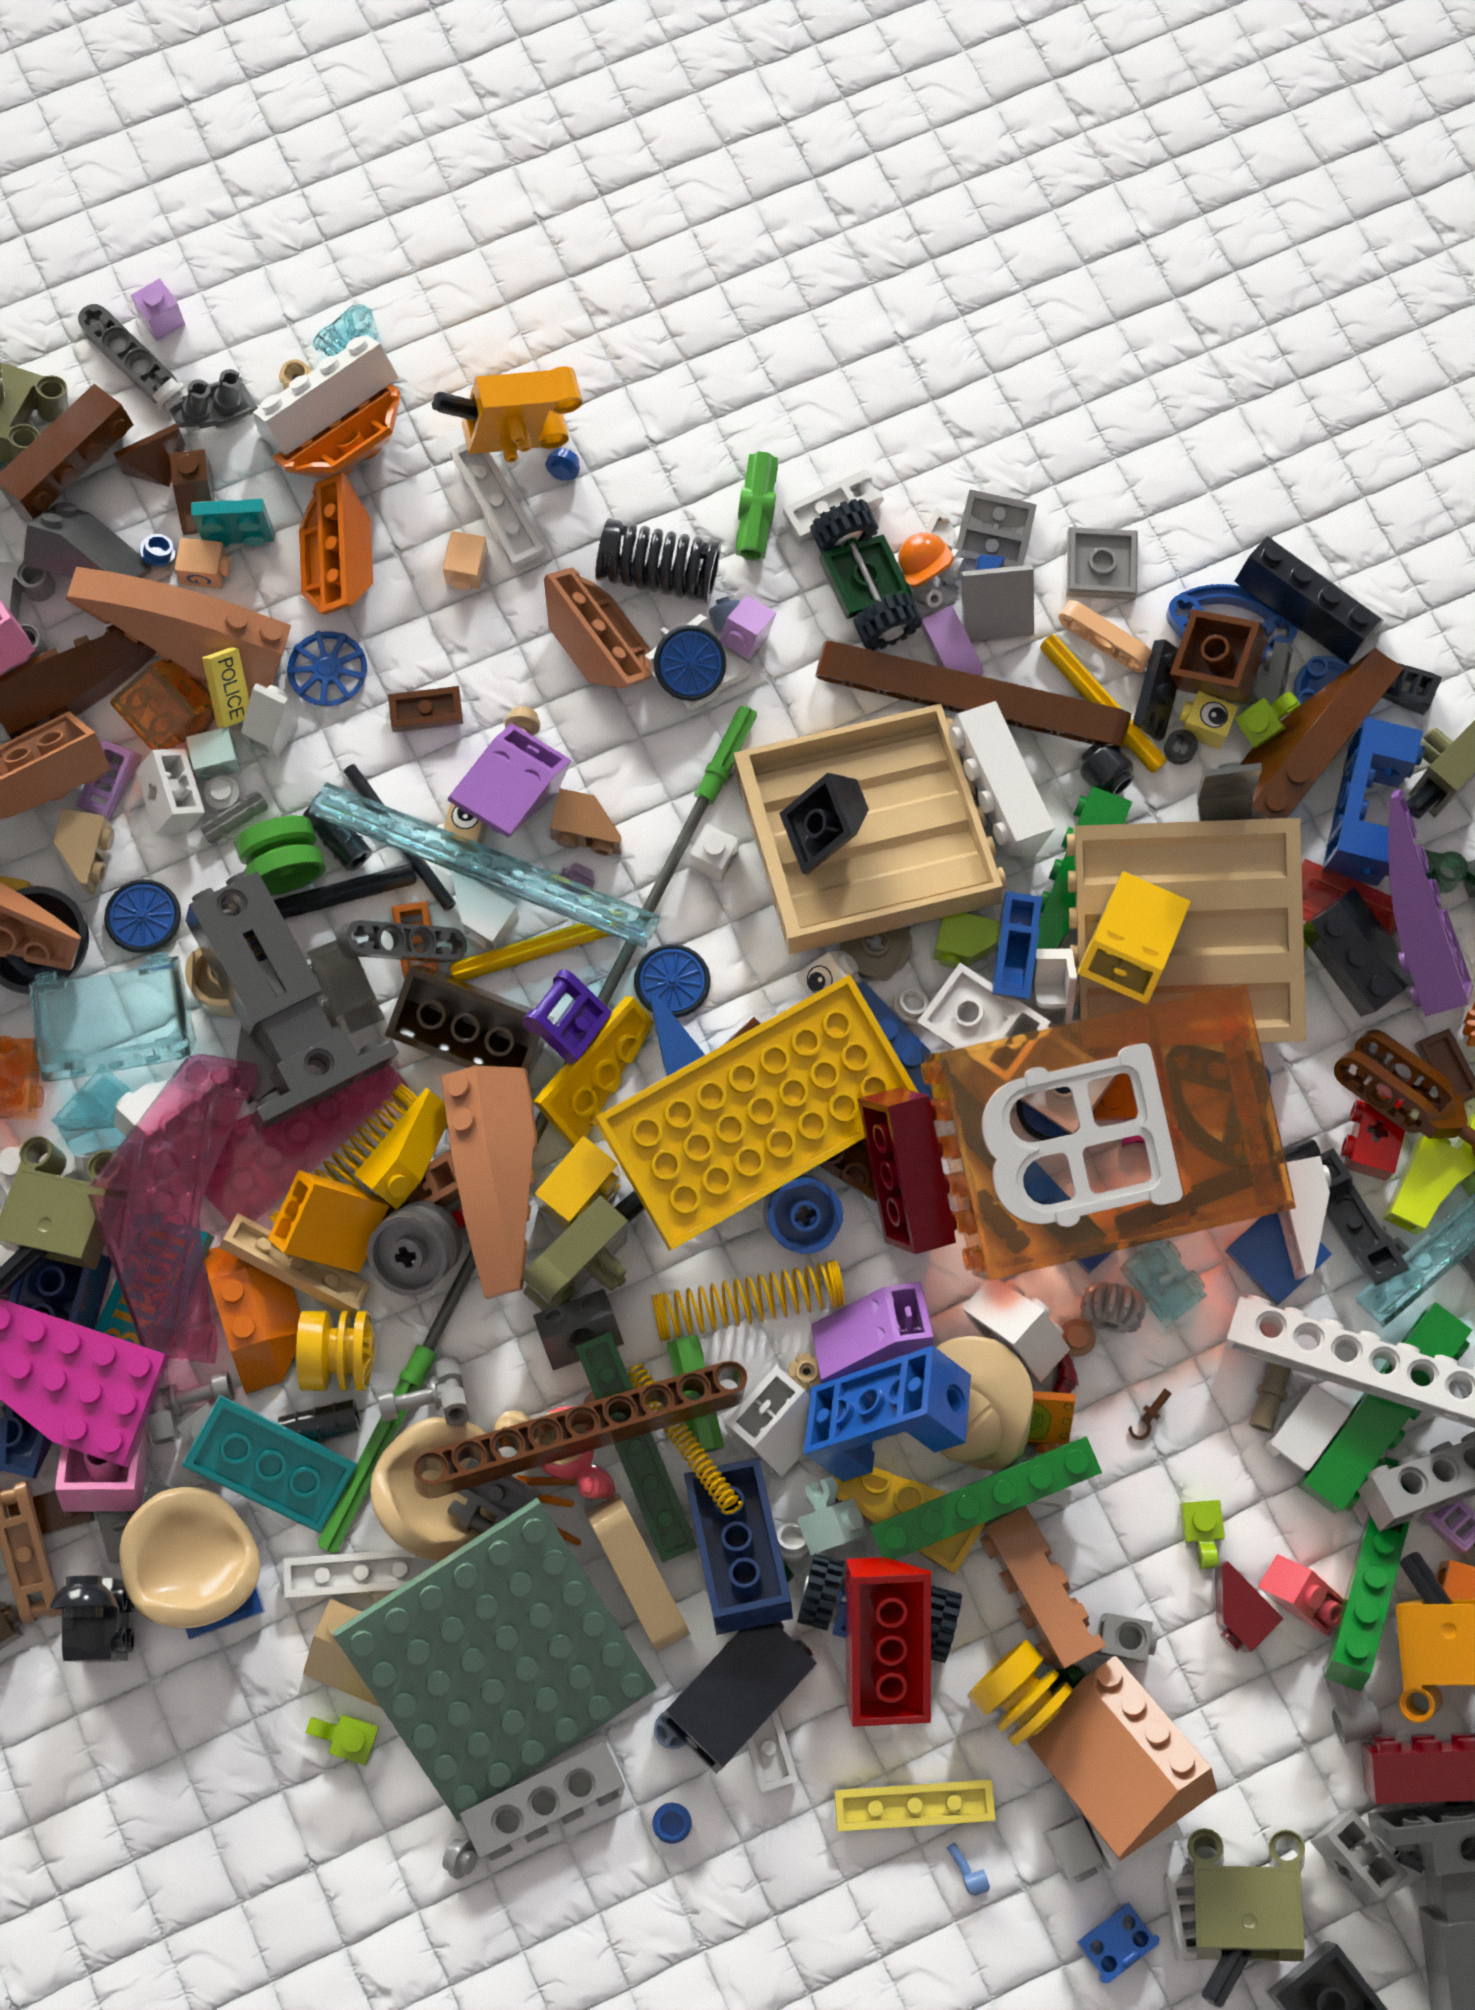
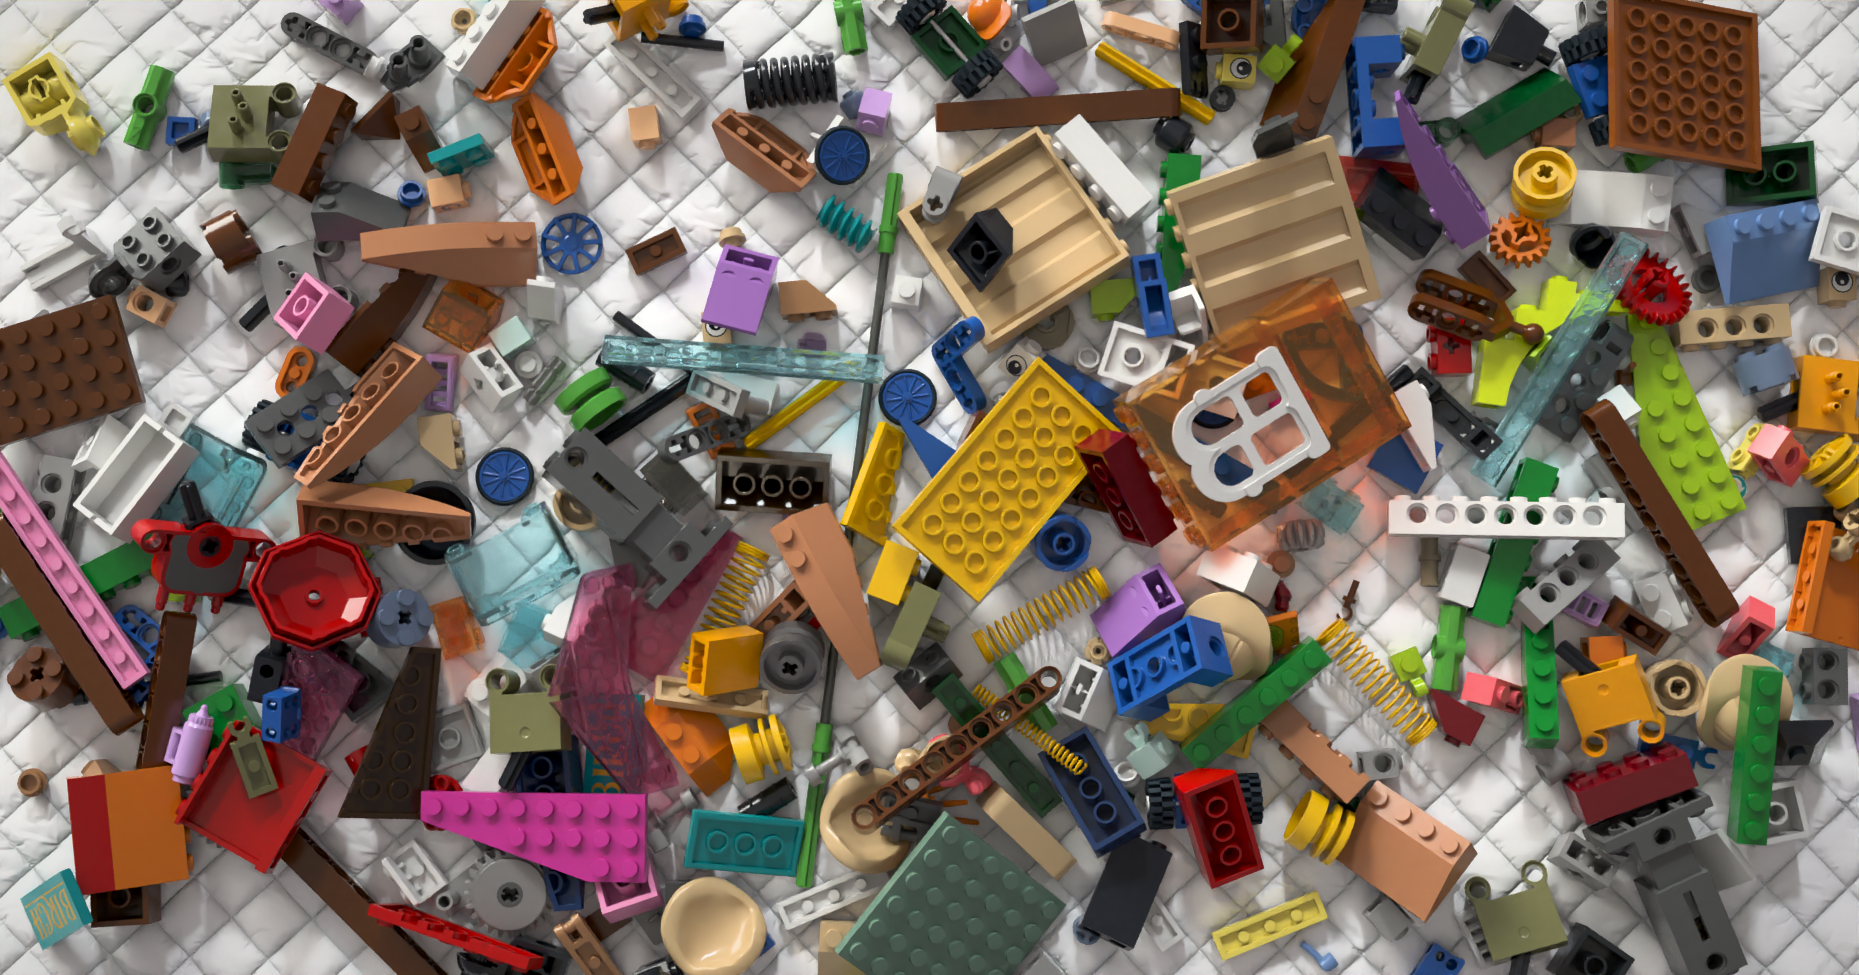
camera: 15 degrees left, 10 degrees up
light yellow tile [202,647,249,728] -> none
yellow slope [354,1088,447,1210] -> none
dark purple plate [523,969,612,1065] -> none
yellow slope [1076,871,1191,1005] -> none
none -> black bar [641,31,724,52]
none -> light grey piece [685,367,769,419]
none -> teal piece [816,194,878,253]
none -> light grey piece [922,166,963,224]
none -> blue beam [931,316,987,414]
none -> yellow piece [1315,618,1437,746]
none -> bright green piece [1430,604,1466,692]

